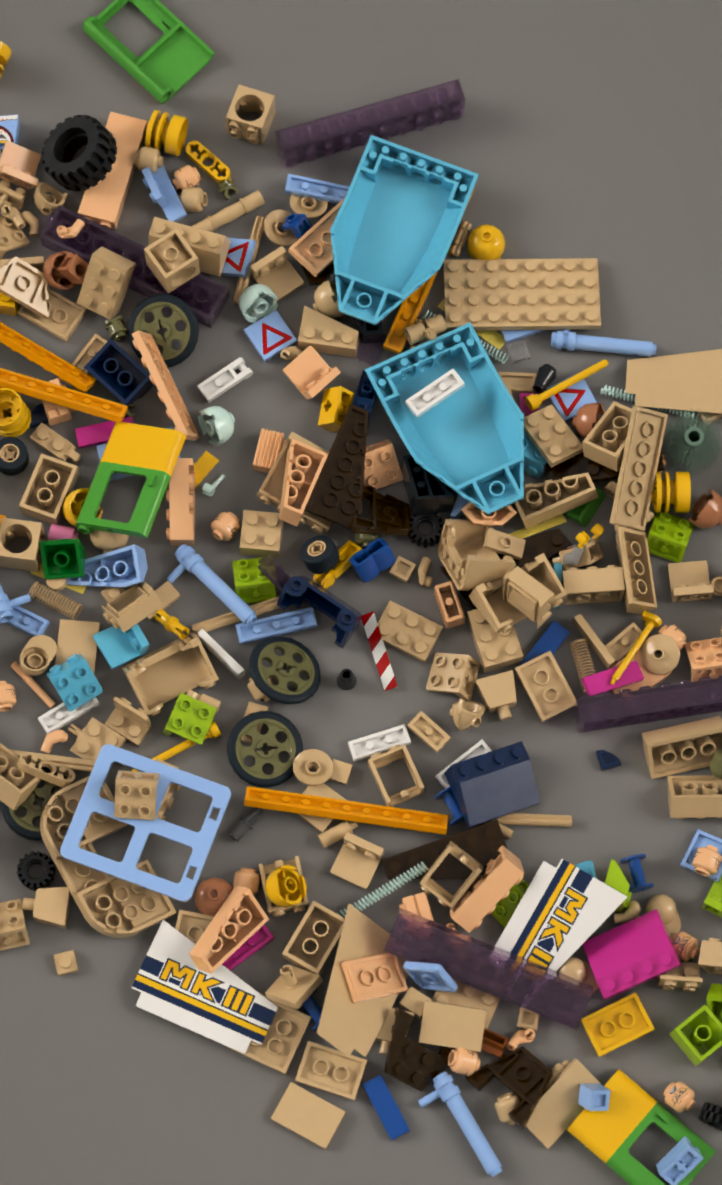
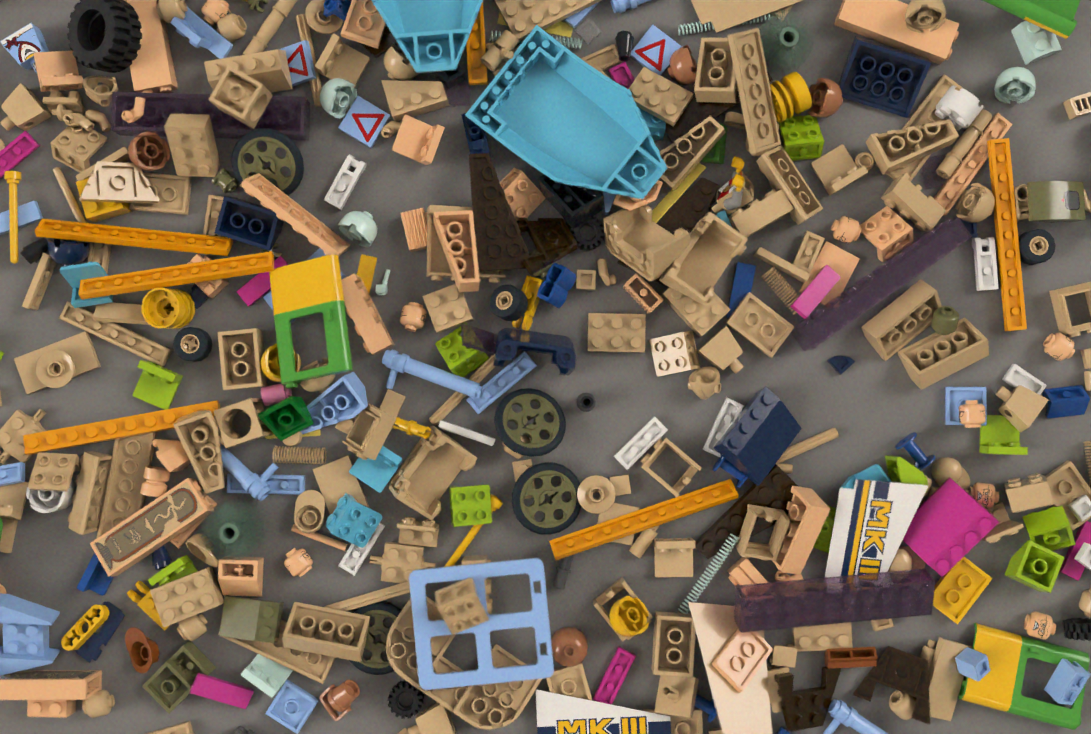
camera: 25 degrees left, 15 degrees up
tan beam [17,752,75,788] -> none
tan hinge [30,422,81,465] -> none
light nougat arm [40,729,68,754] -> none
nougat brick [57,254,89,284] -> none
tan bar [186,690,221,715] -> none
light nougat wedge [189,885,269,973] -> none
light nougat head [233,867,261,894] -> none
yellow brick [318,386,354,432] -> none
sticker [361,611,398,691] -> none
light blue tile [403,961,458,992] -> none
white plate [405,369,465,418] -> none
tan plate [407,711,451,753] -> none
tan tile [419,1000,487,1052] -> none
light nougat head [448,1048,480,1076] -> none
tan plate [483,528,526,560] -> none
tan window [502,566,554,629] -> none
light nougat arm [506,1028,535,1051] -> none
yellow piece [525,359,609,411] -> none
yellow piece [610,610,662,685] -> none
tan dish [640,634,680,674] -> none

